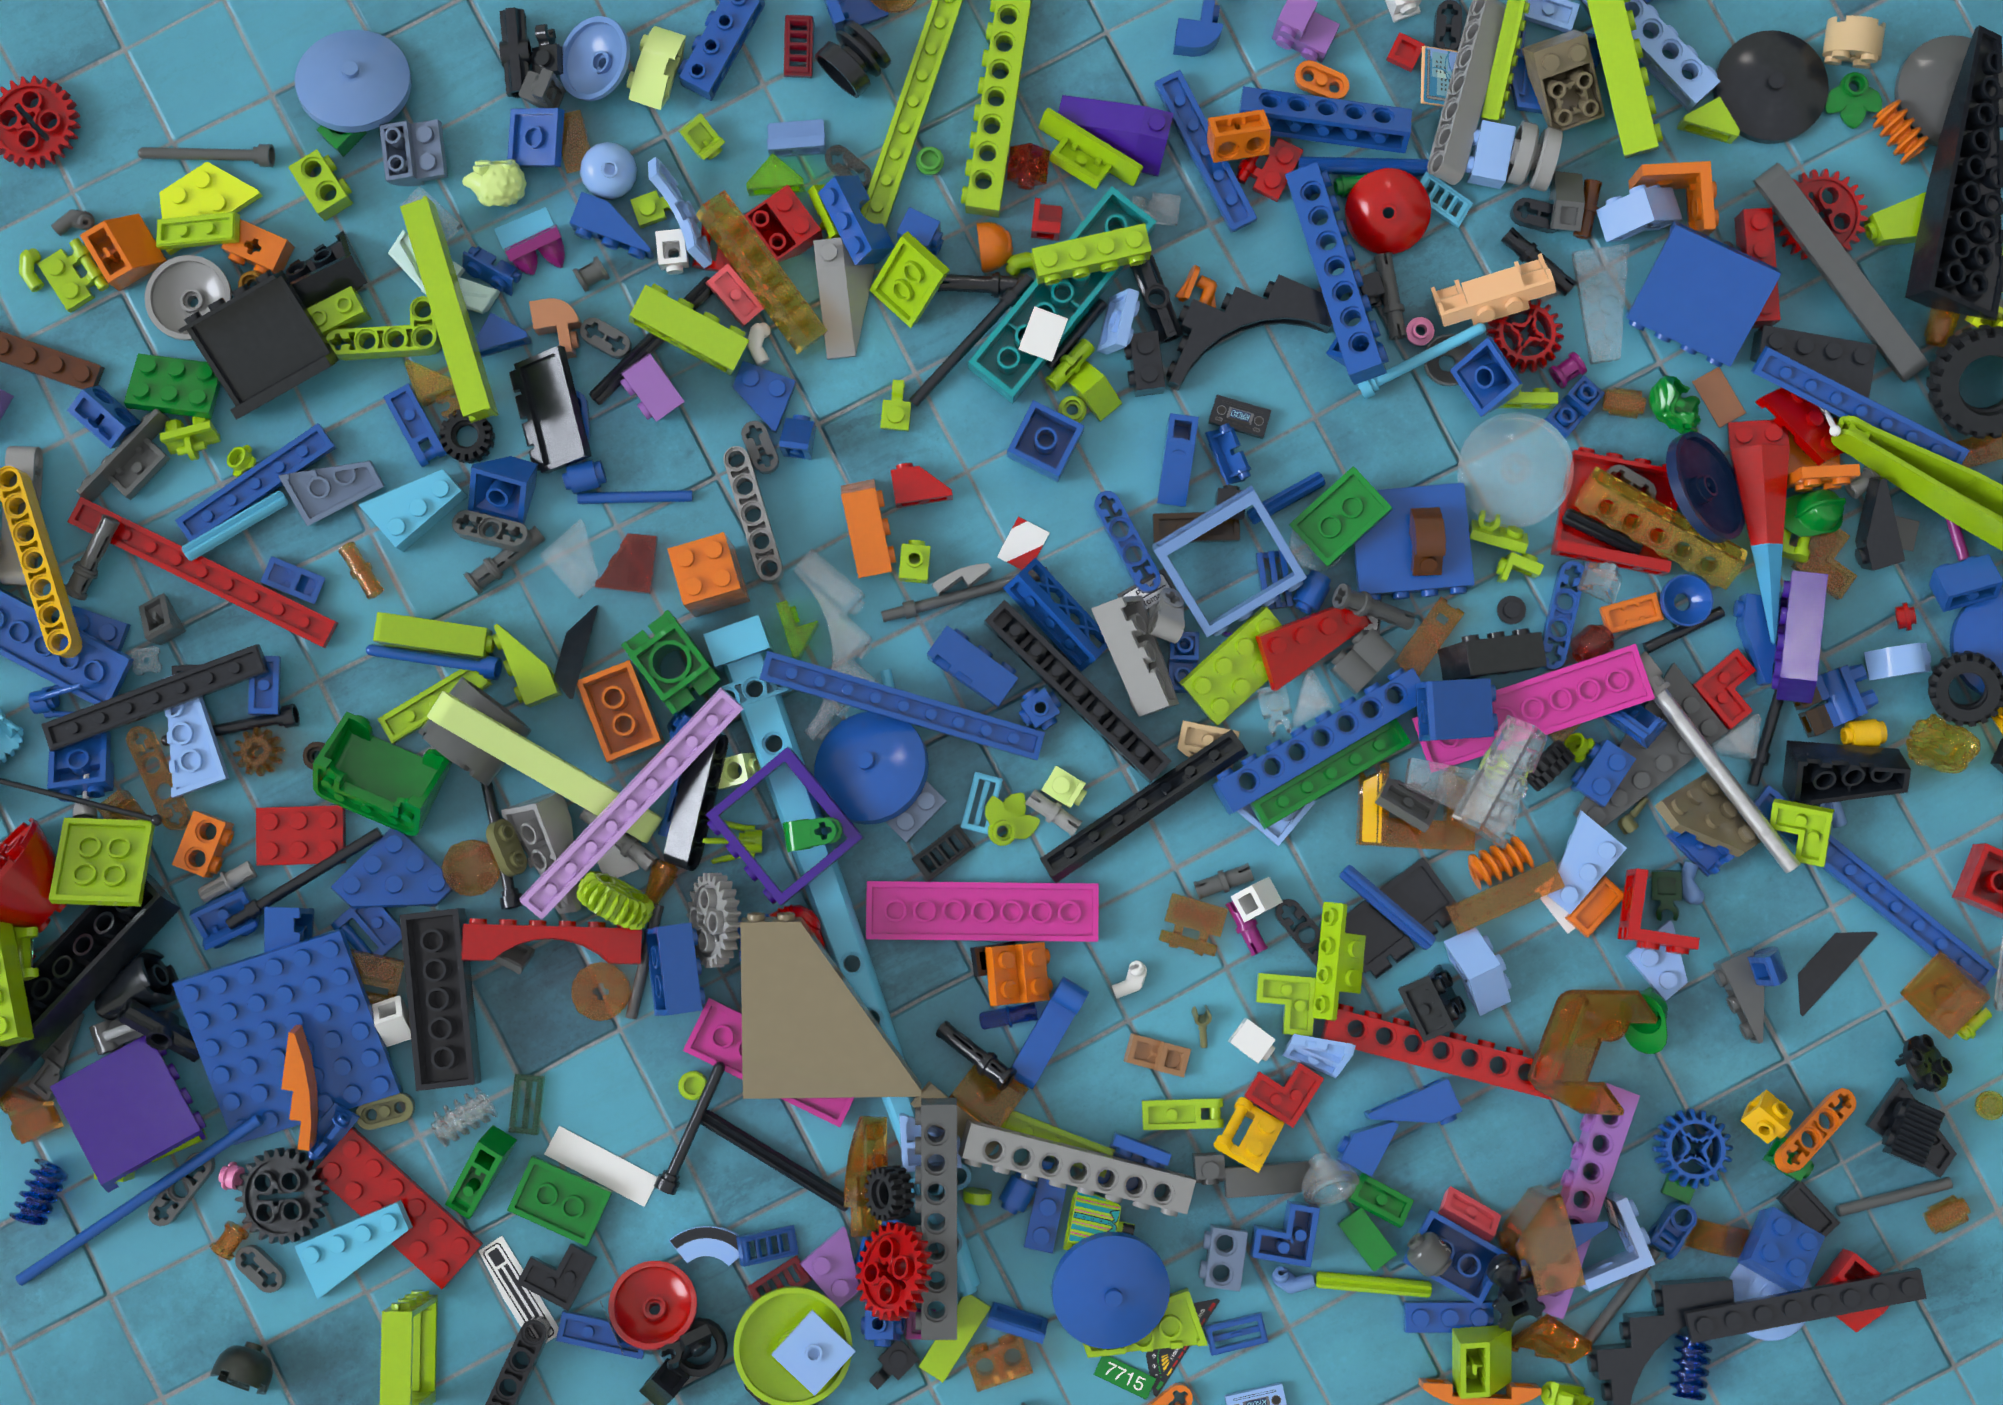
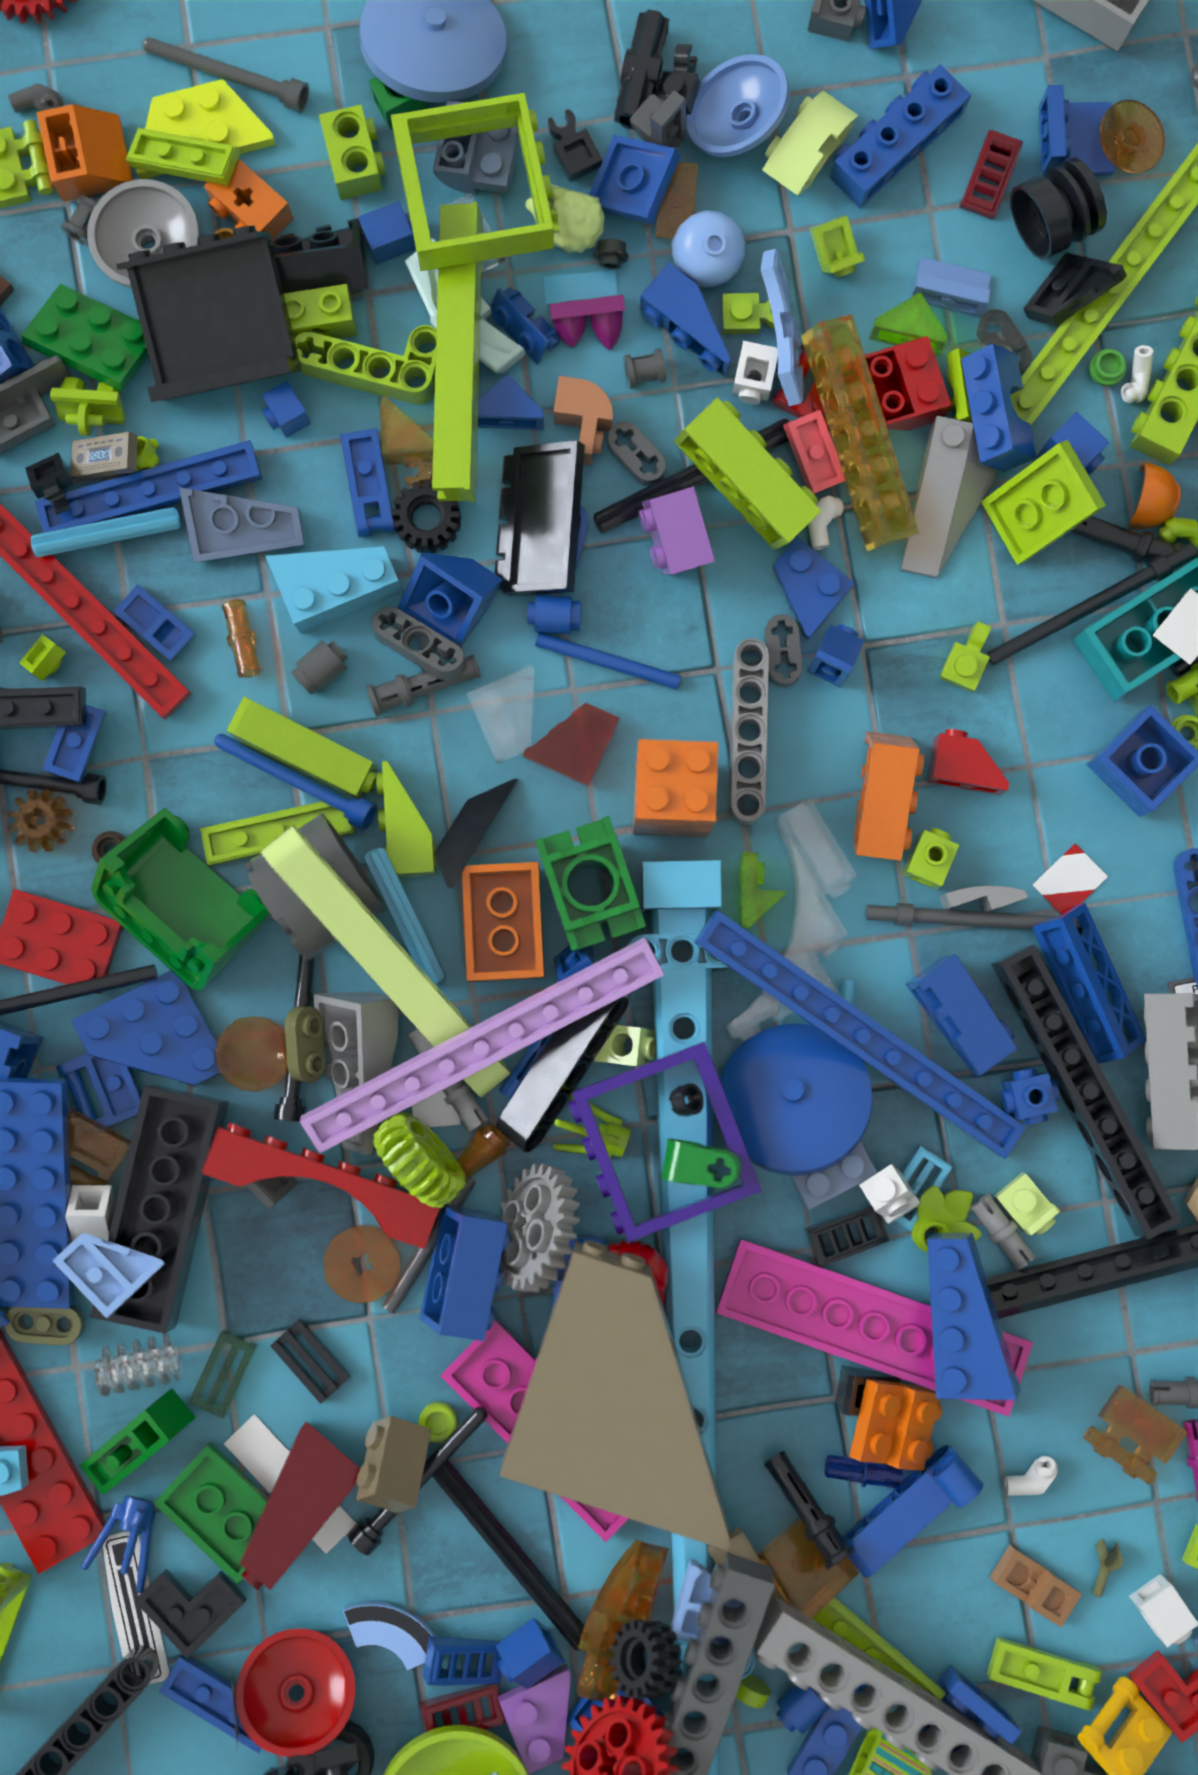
camera: 20 degrees right, 0 degrees up
none -> lime plate [19,634,66,682]
none -> black plate [25,452,72,515]
none -> light blue wing [52,1233,166,1318]
none -> dark grey bush [61,195,97,247]
none -> dark tan tile [70,431,138,481]
none -> blue plant [81,1495,156,1593]
none -> dark red slope [240,1422,360,1591]
none -> blue plate [262,381,311,438]
none -> black tile [270,1318,351,1404]
none -> dark grey brick [291,640,348,695]
none -> dark tan brick [356,1416,431,1513]
none -> blue brick [358,201,416,265]
none -> medium azure axle [364,847,445,985]
none -> lime window [391,93,560,272]
none -> blue brick [495,1617,565,1689]
none -> black plate [548,109,602,182]
none -> pearl dark grey plate [593,239,629,269]
none -> black hinge [669,1083,704,1117]
none -> white brick [859,1164,921,1224]
none -> blue wedge [927,1233,1021,1400]
none -> black wing [1023,252,1127,326]
none -> white arm [1121,345,1154,403]

